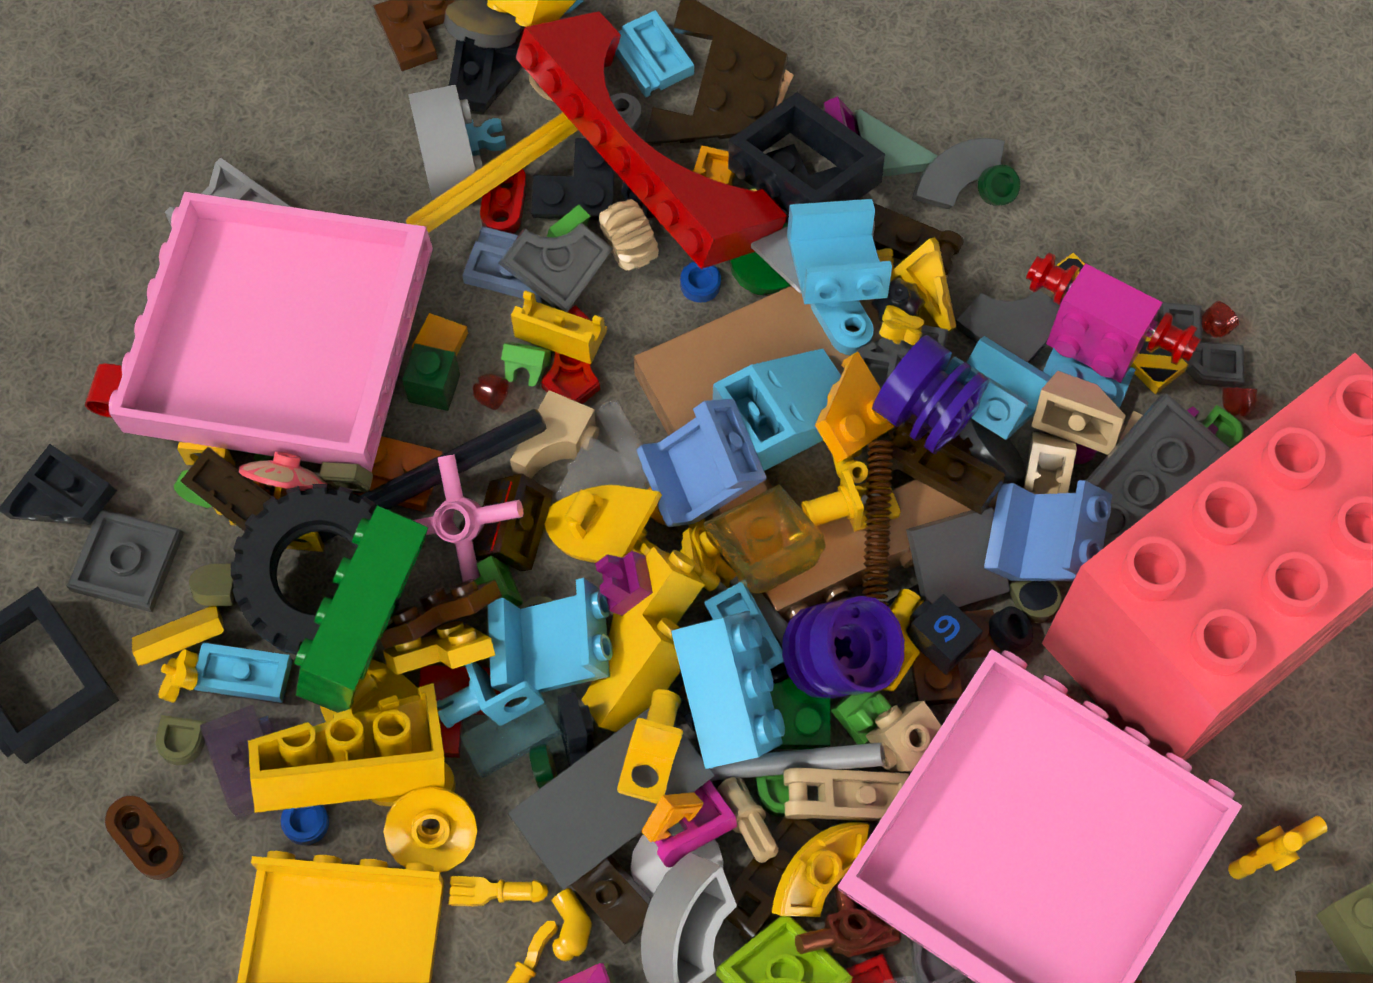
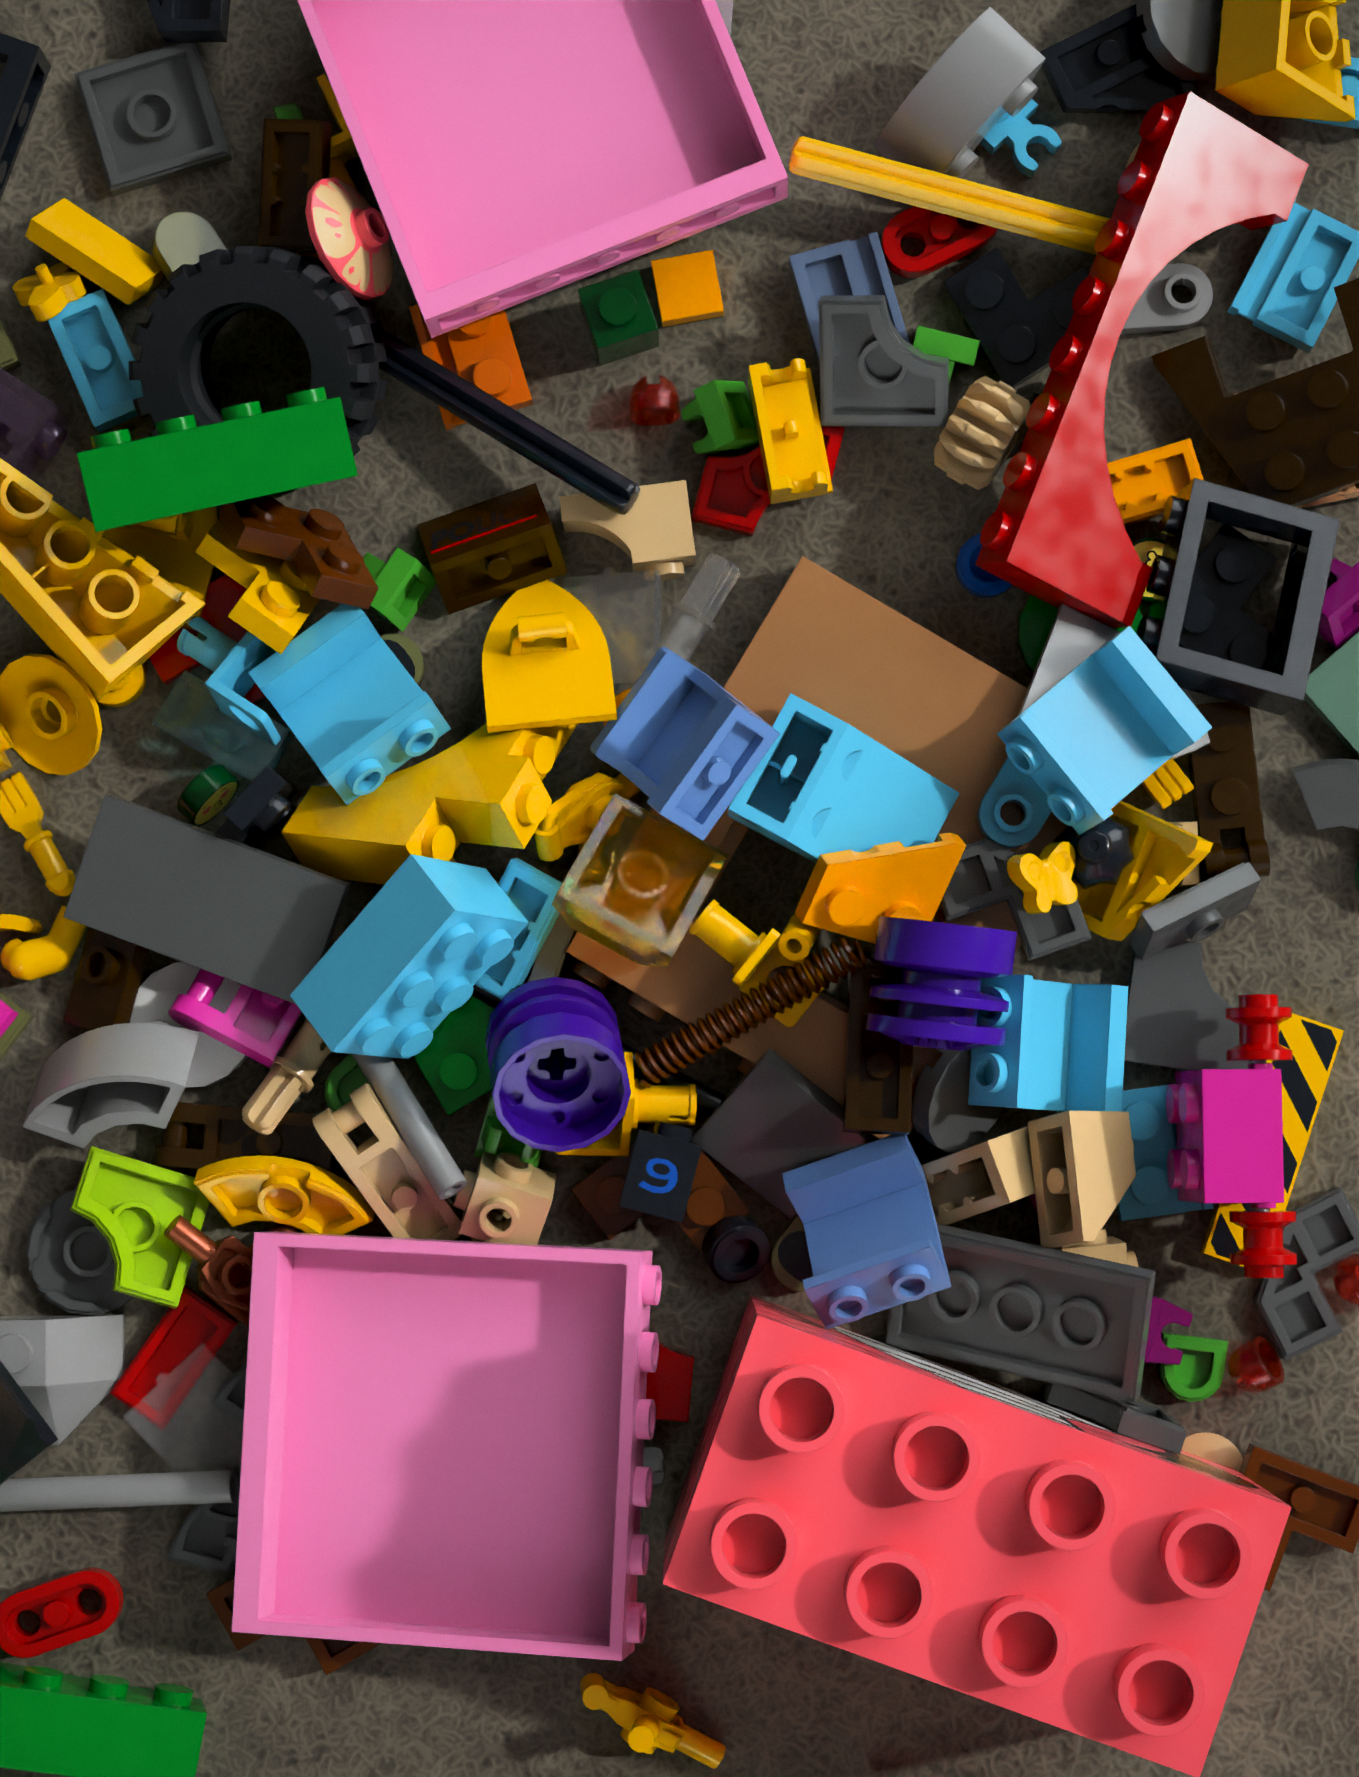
camera: 60 degrees right, 20 degrees up
olive tile [319,462,373,493] -> none
bright pink bar [412,454,523,582] -> none
magenta tile [595,551,653,616] -> none
yellow bracket [617,689,683,804] -> none
light orange tile [641,792,704,842] -> none
none -> dark grey plate [1130,862,1261,961]

